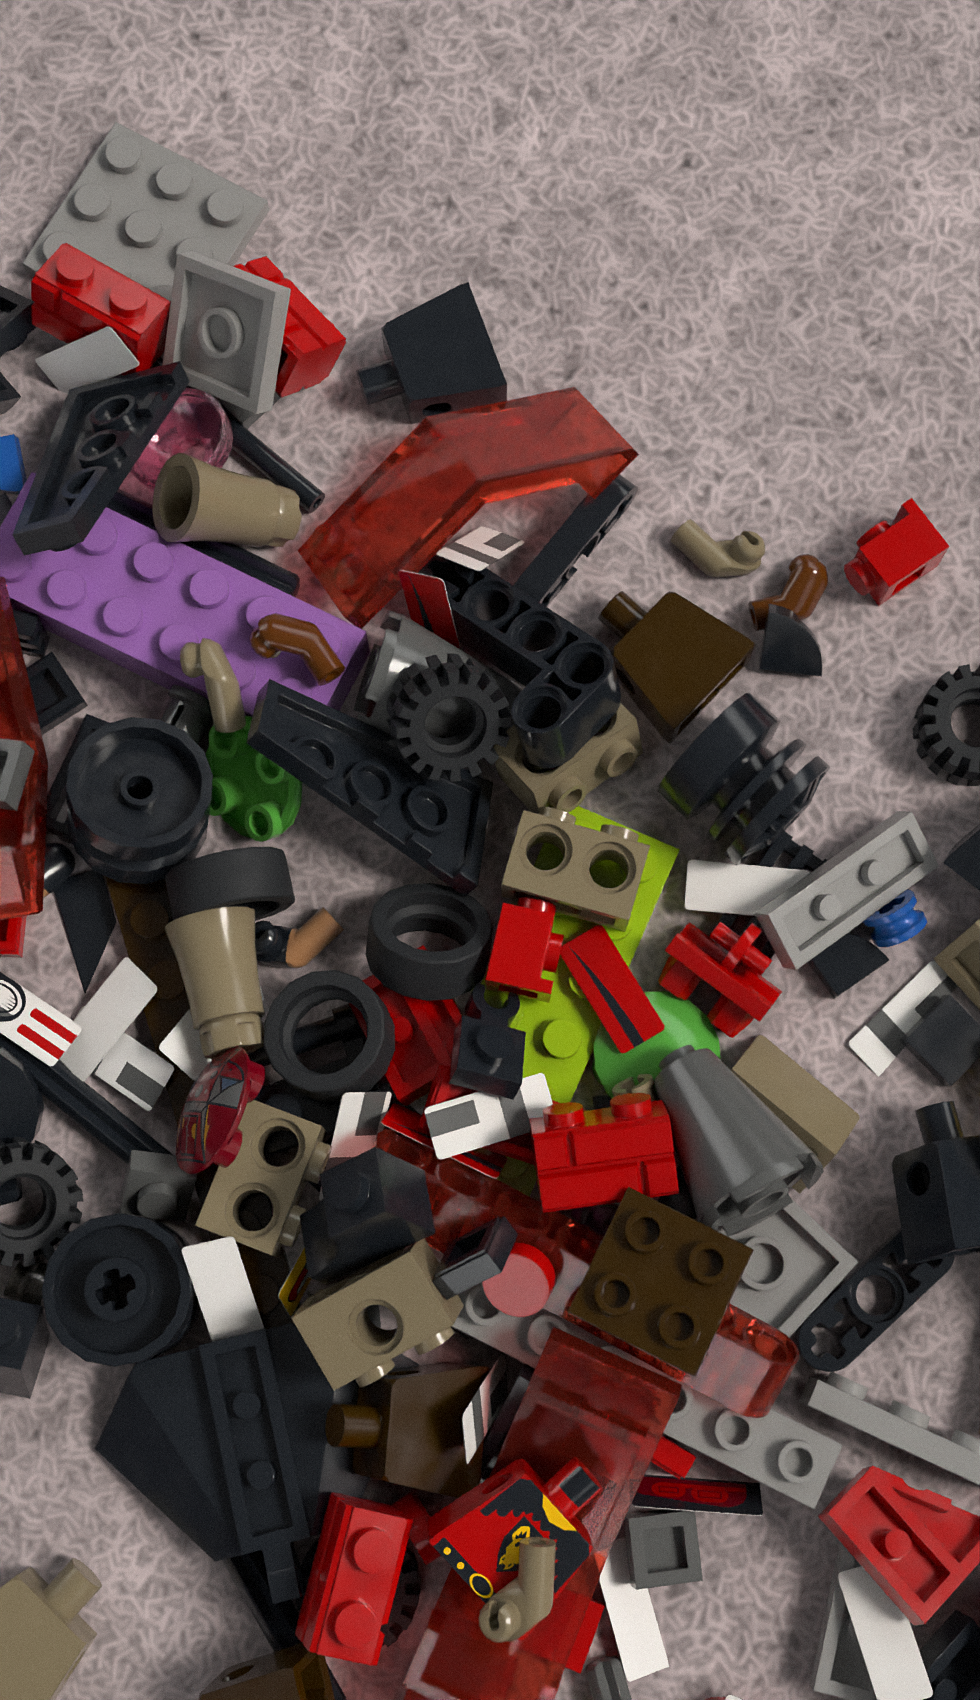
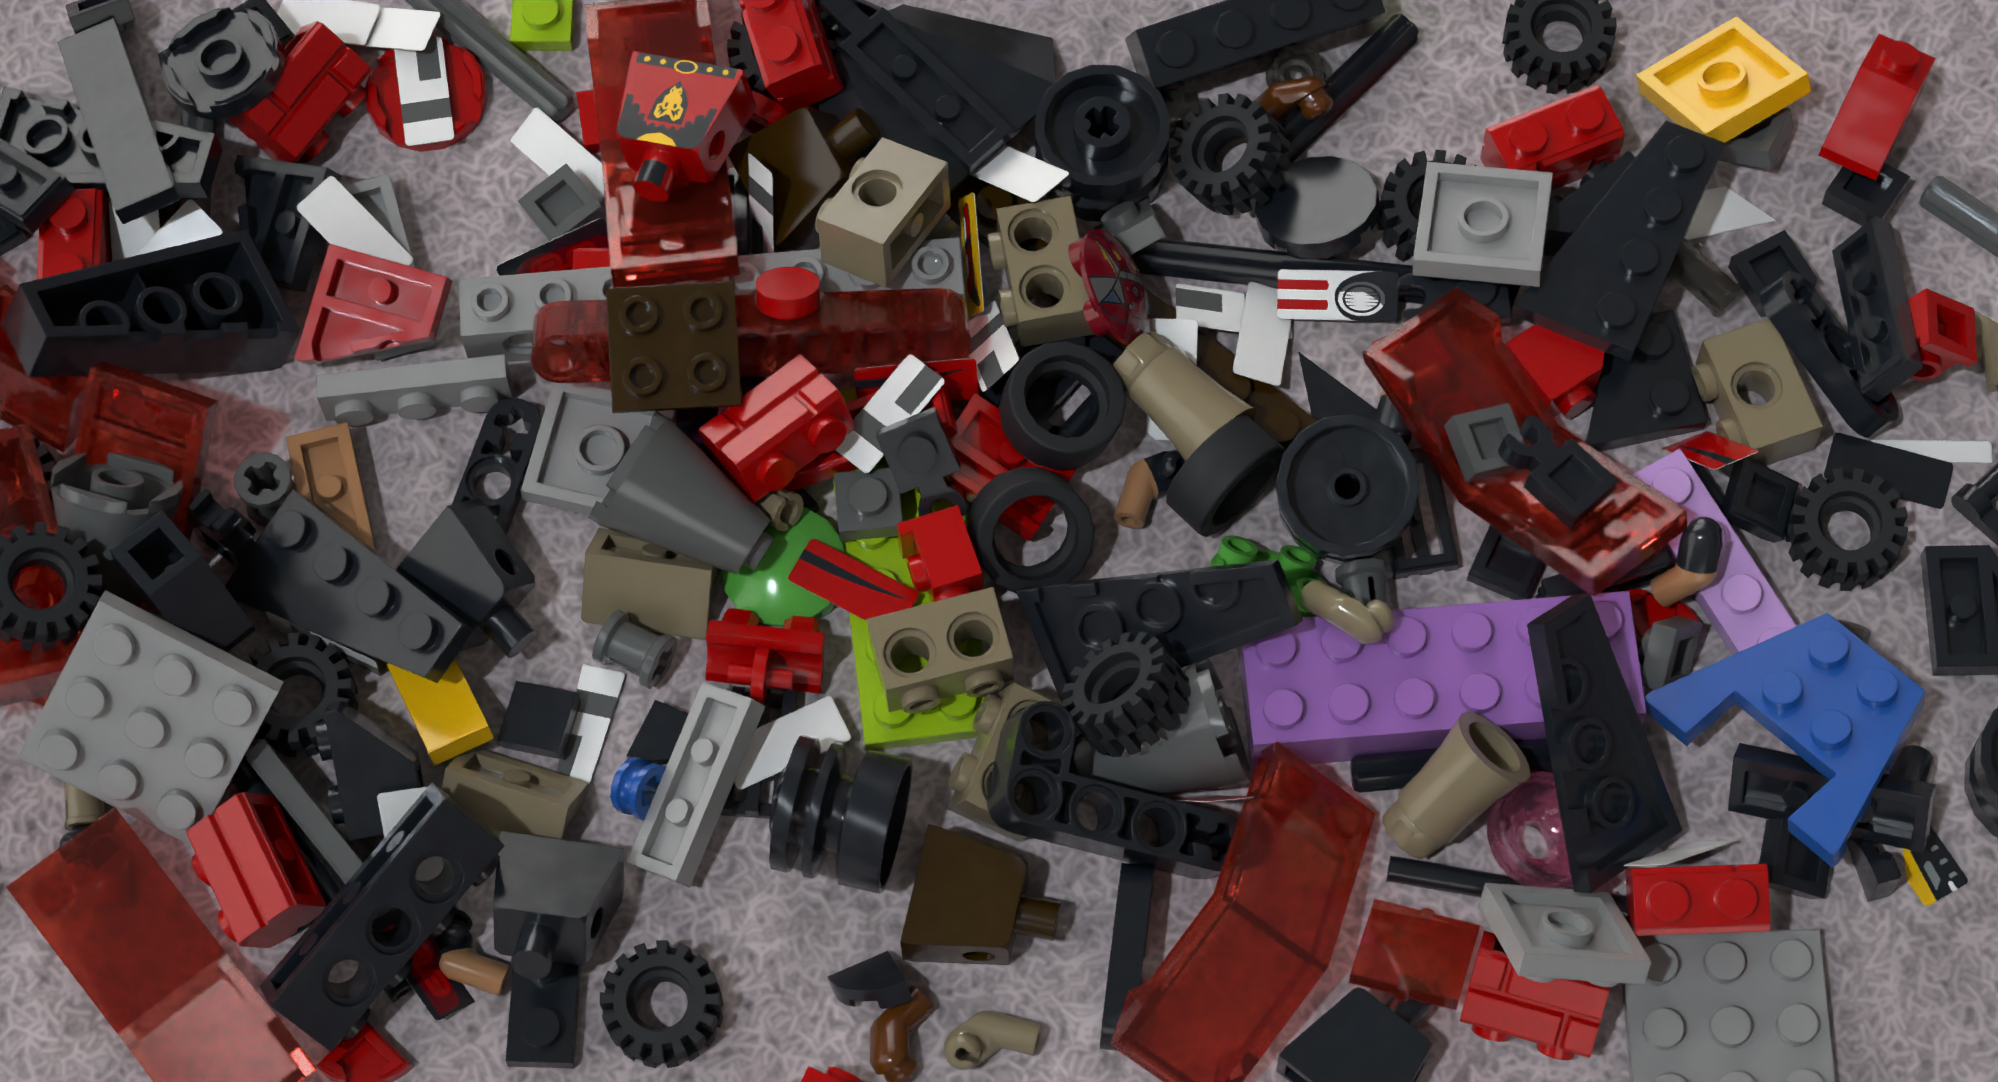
camera: 150 degrees right, 10 degrees down
reddish brown arm [249,613,345,686] -> none
black arch [300,1147,436,1284] -> none
black tile [432,1216,518,1300] -> none
white sticker [435,526,525,571] -> none
dark tan arm [479,1537,556,1643] -> none
none -> dark grey bush [592,610,677,689]
none -> dark grey plate [834,468,903,542]
none -> clear red piece [1349,899,1480,1010]

